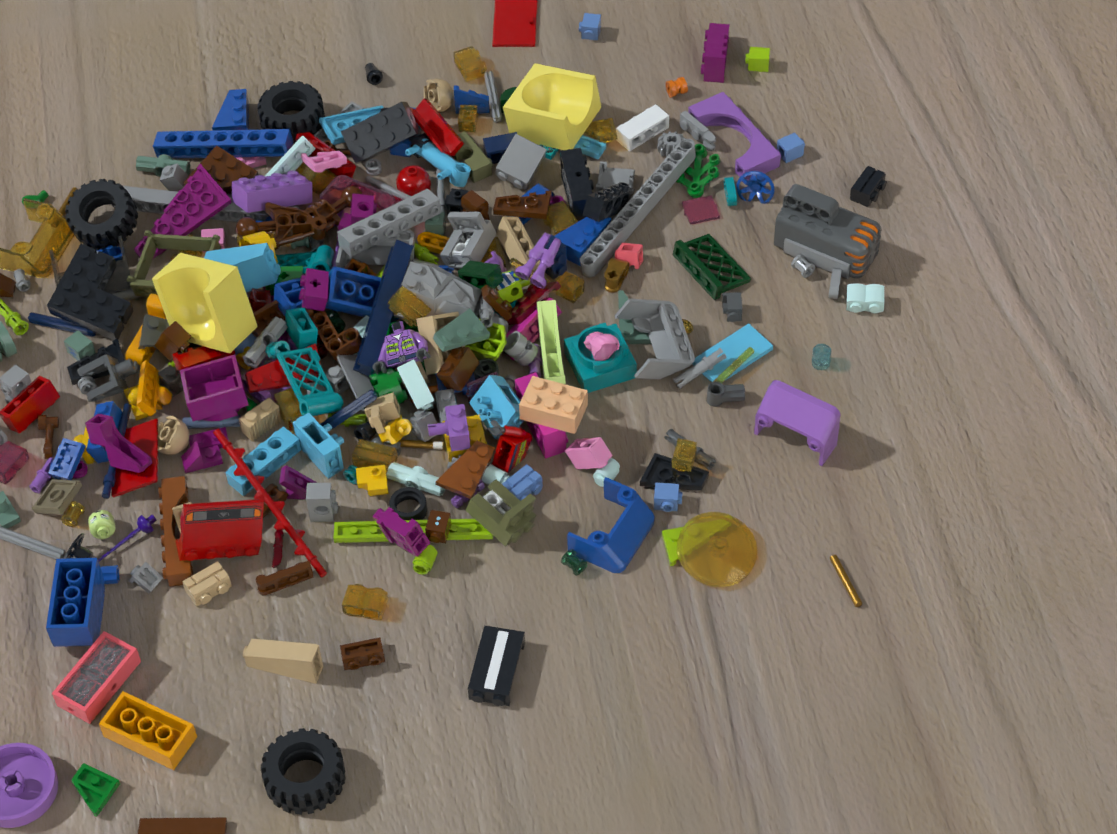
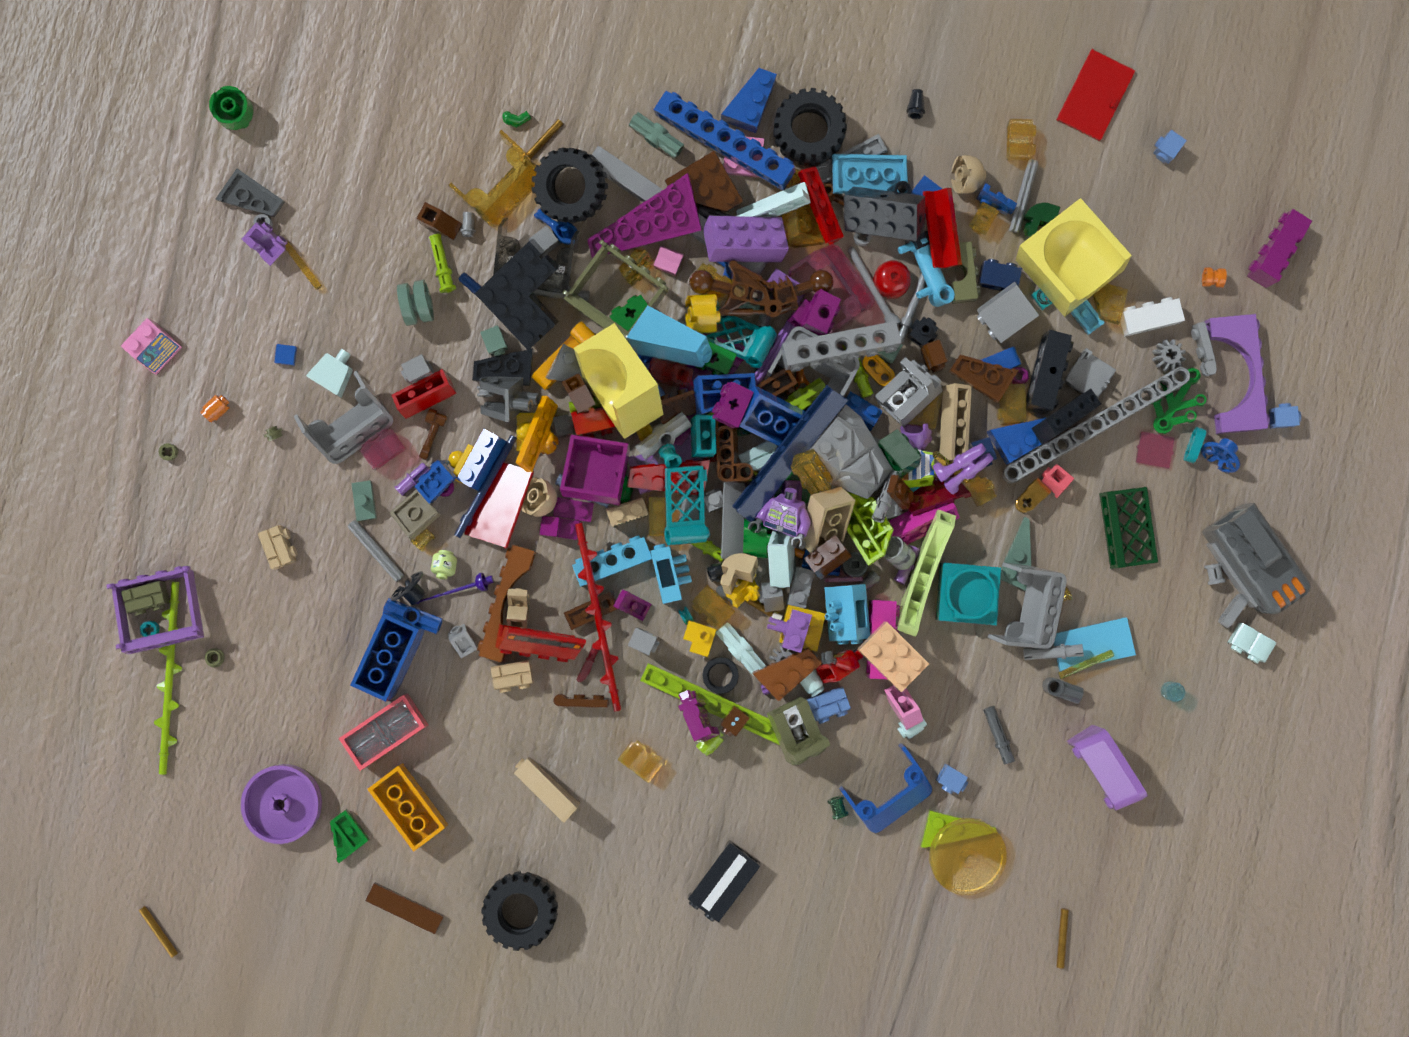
camera: 25 degrees right, 35 degrees up
magenta arch [85,414,152,473] -> none
light grey brick [159,163,188,192] -> none
bright pink wing [301,151,347,172] -> none
dark blue axle [320,389,378,429] -> none
reddish brown bracket [340,637,385,671] -> none
sand green wing [433,308,490,352] -> none
bright pink hair [584,332,619,361] -> none
black wing [640,453,709,491] -> none
clear yellow brick [672,438,697,472] -> none
dark grey brick [722,292,743,322] -> none
lime brick [745,47,770,72] -> none
black brick [850,166,887,207] -> none

